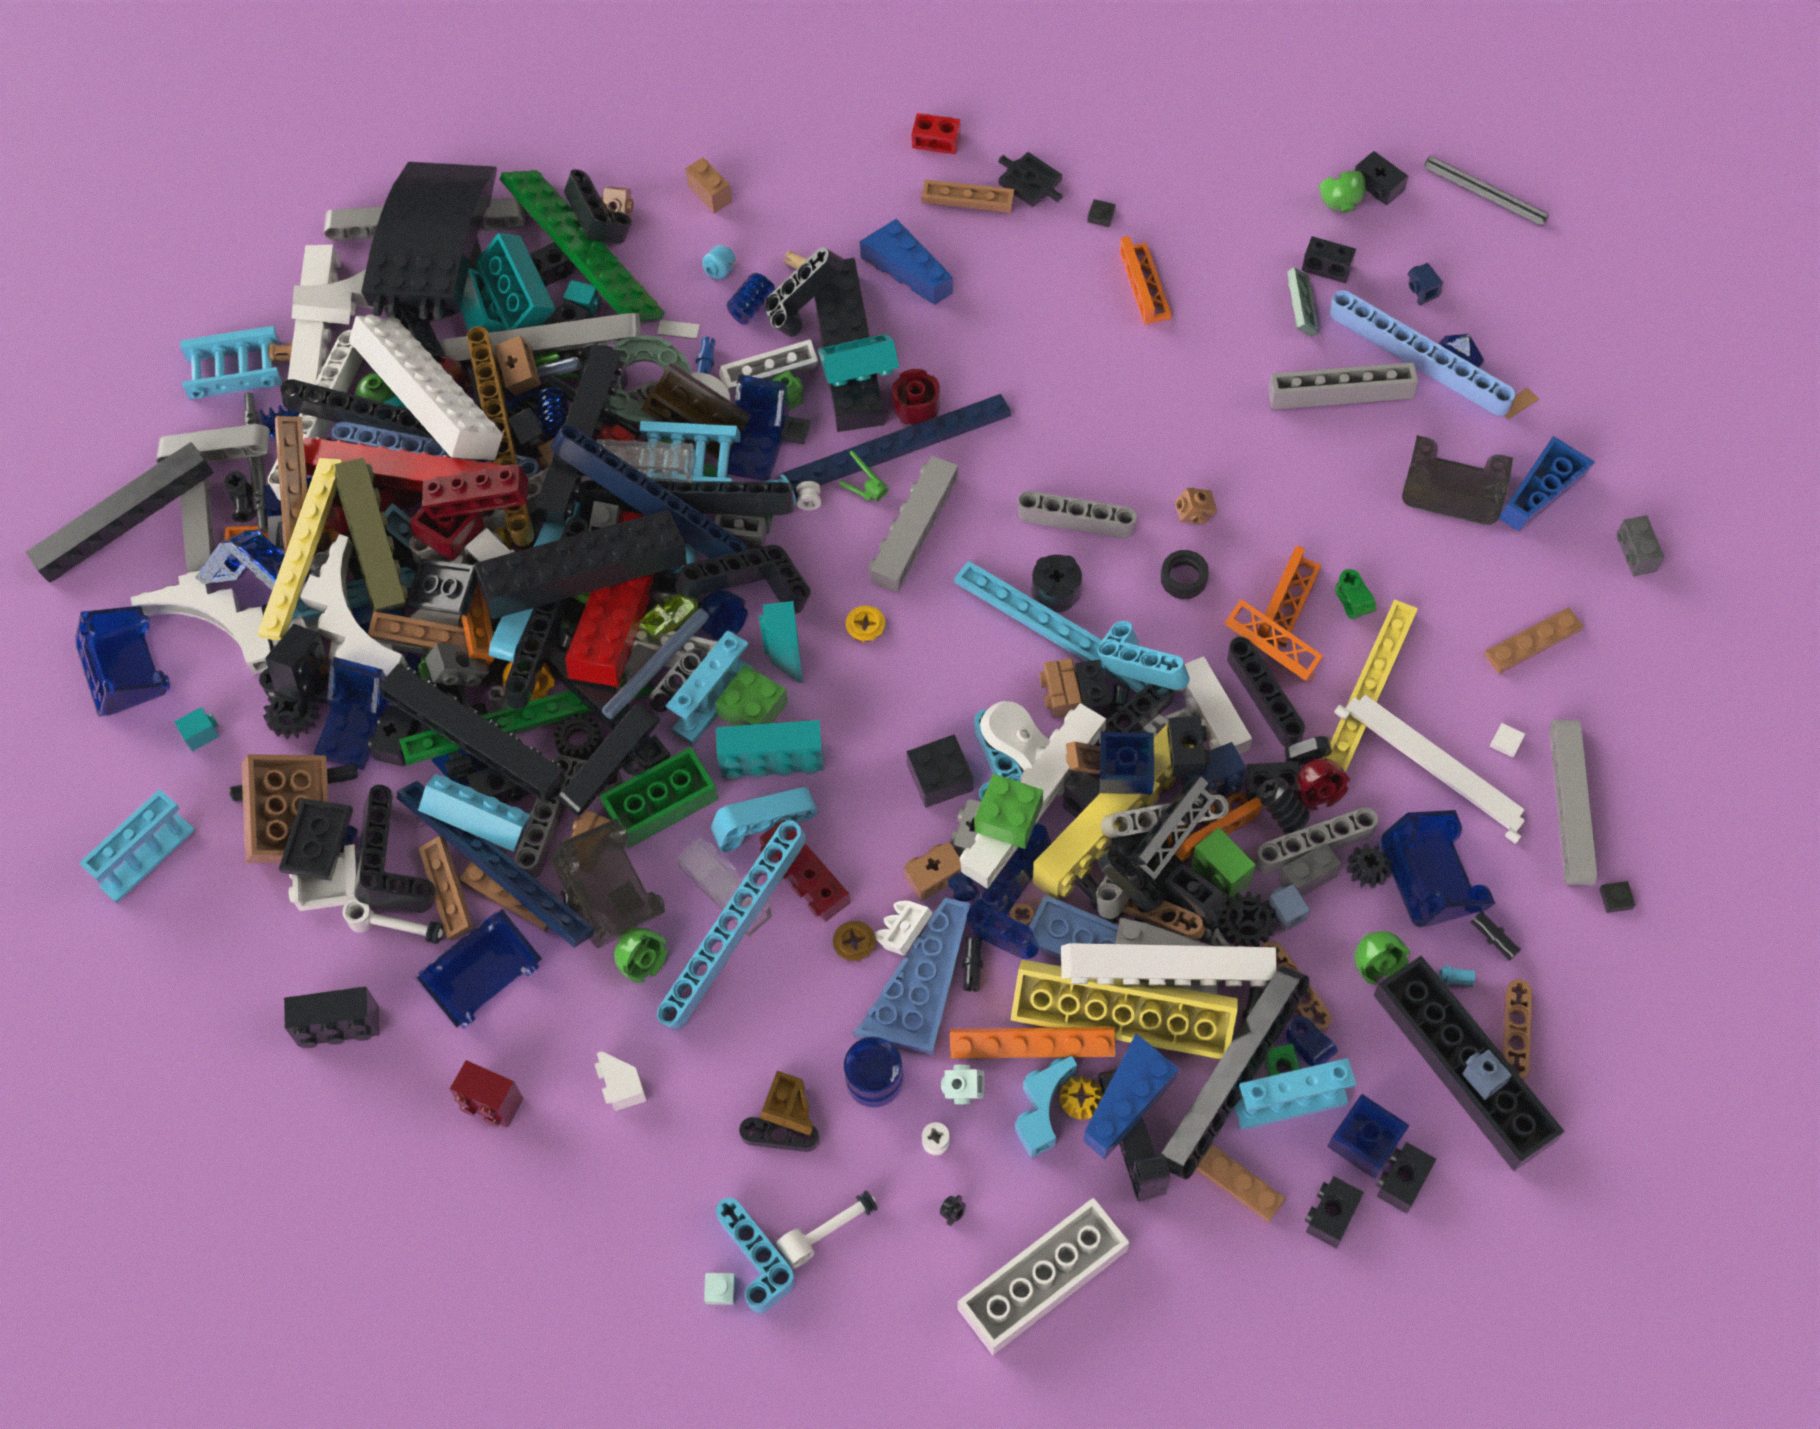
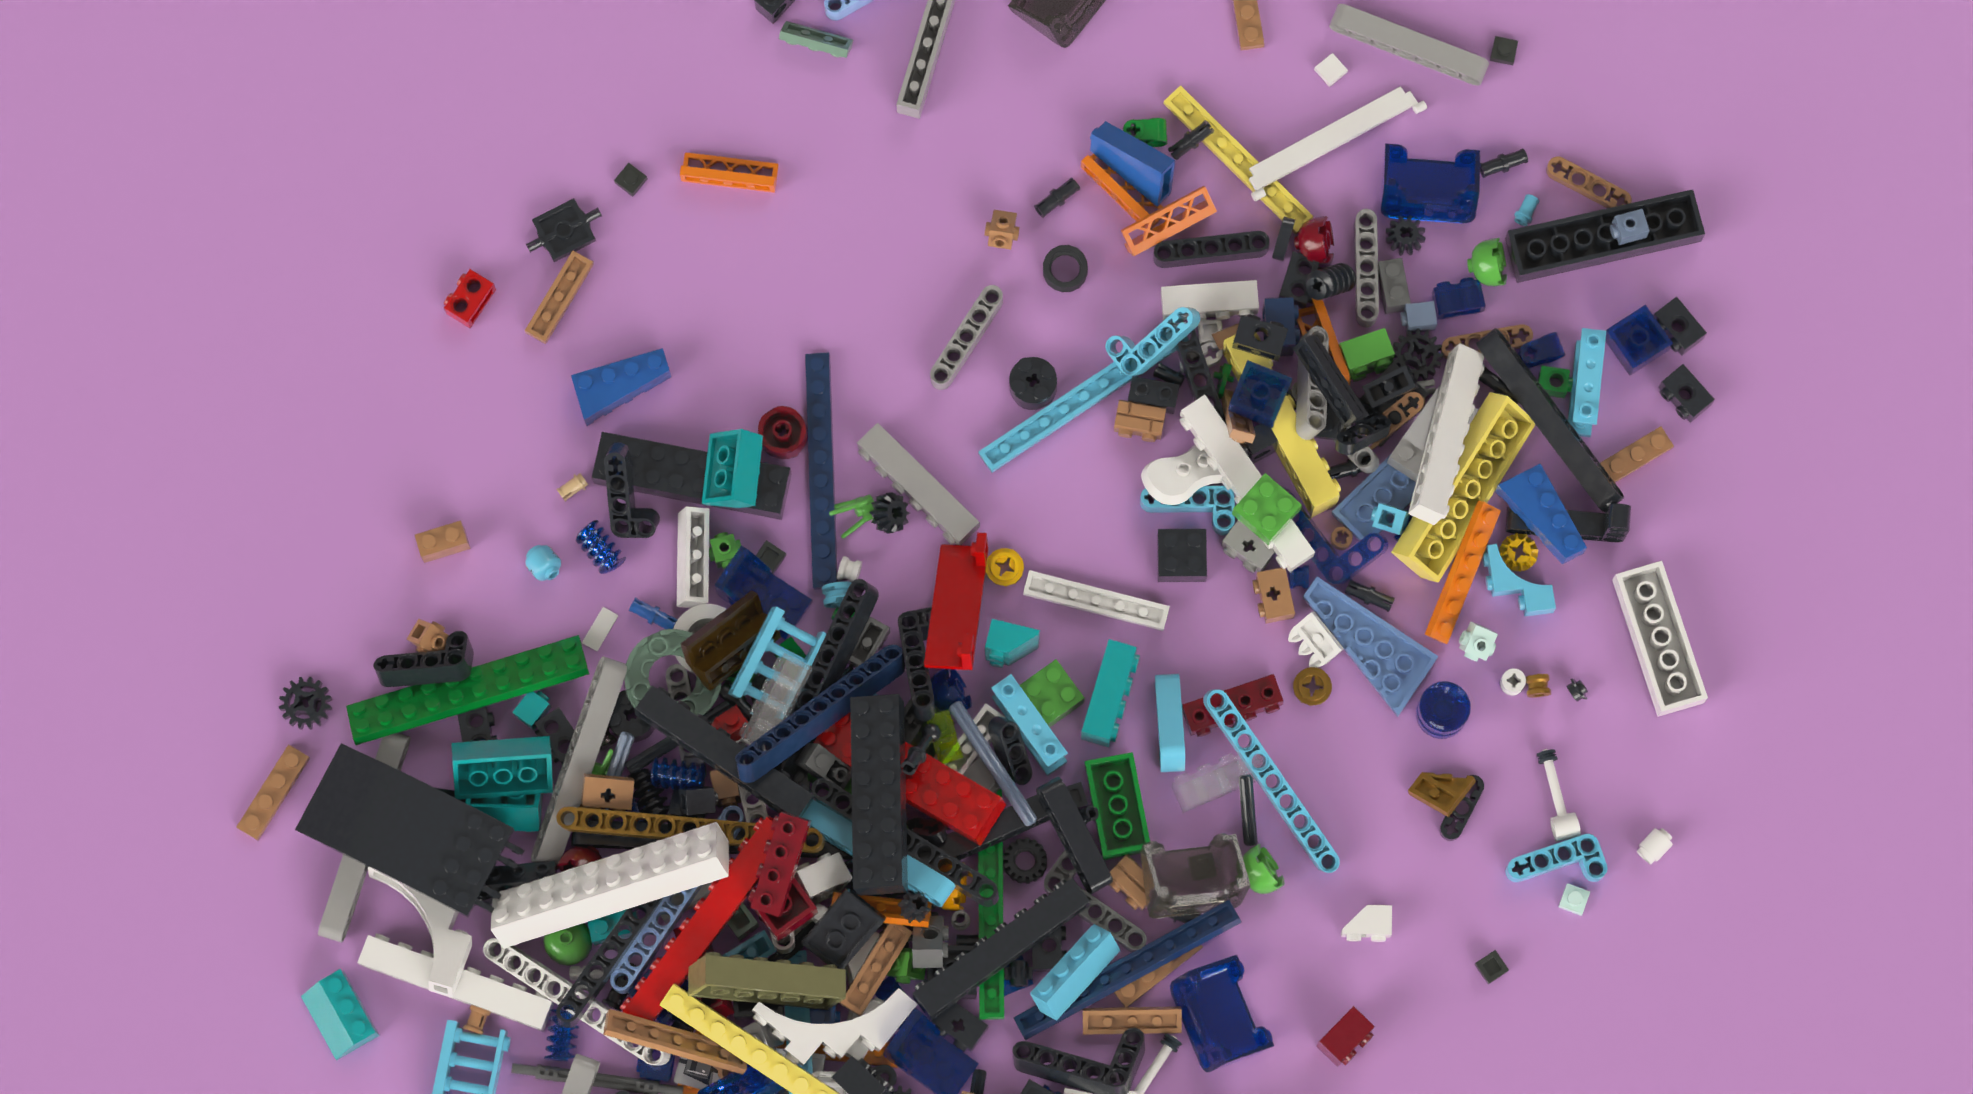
camera: 70 degrees left, 15 degrees up
none -> medium nougat plate [236,744,310,841]
none -> black gear [279,677,332,730]
none -> teal slope [301,969,380,1060]
none -> black gear [869,492,910,534]
none -> black gear [898,891,931,923]
none -> black pin [901,723,941,775]
none -> red bracket [924,532,989,670]
none -> white plate [1023,570,1170,631]
none -> black pin [1034,177,1080,218]
none -> blue slope [1090,121,1175,207]
none -> black pin [1168,120,1214,160]
none -> black axle [1239,774,1258,846]
none -> medium azure brick [1371,503,1410,535]
none -> clear blue brick [1432,277,1486,320]
none -> pearl dark grey plate [1474,950,1509,985]
none -> pearl gold wheel [1526,674,1551,698]
none -> white brick [1637,828,1673,865]

